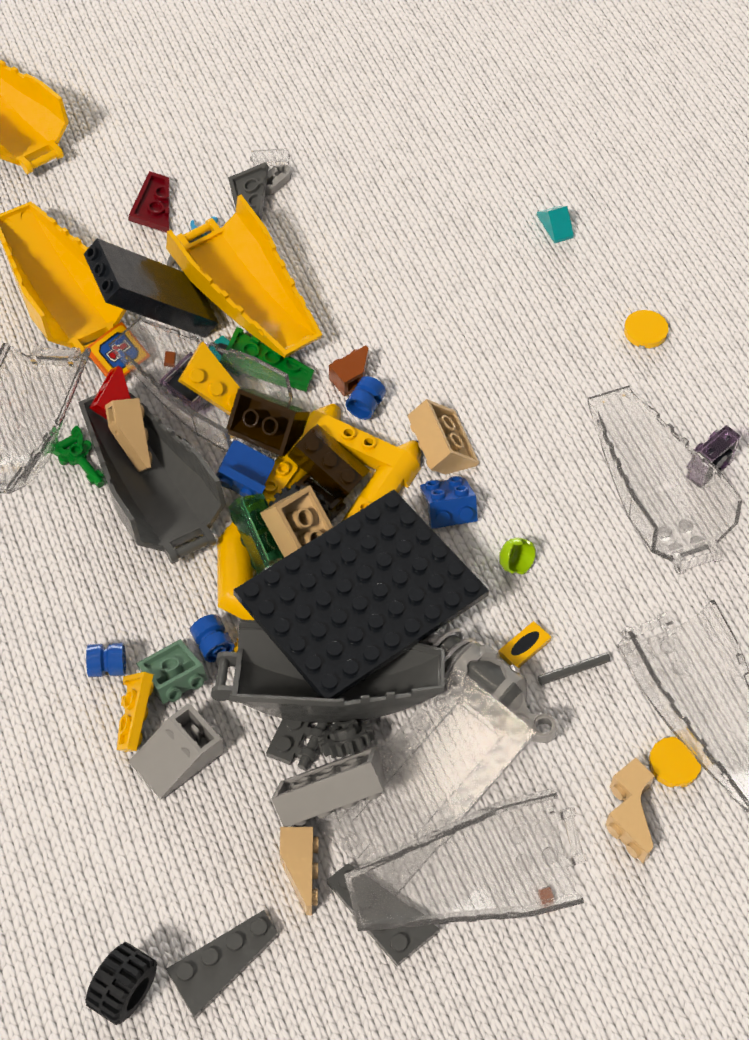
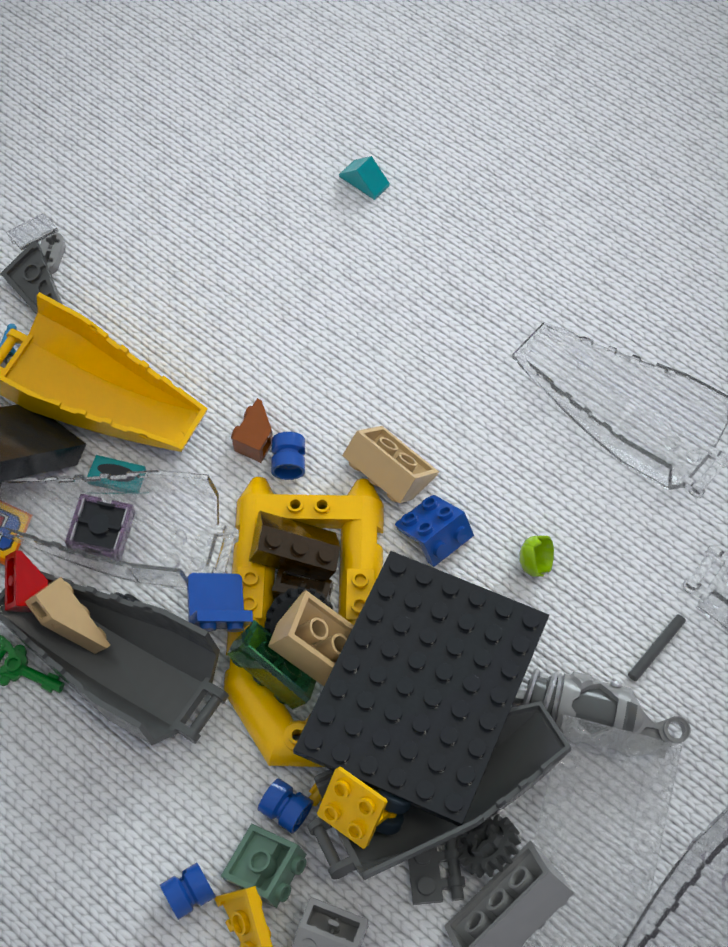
camera: 25 degrees left, 5 degrees up
dark orange piece [164,351,176,367] -> none
yellow wing [178,342,240,416] -> none
green wing [221,327,314,392] -> none
dark brown slope [225,388,310,457] -> none
yellow tile [498,621,551,668] -> none
yellow tile [624,310,668,348] -> none
clear purple piece [687,425,741,489] -> none
none -> yellow plate [317,767,411,849]

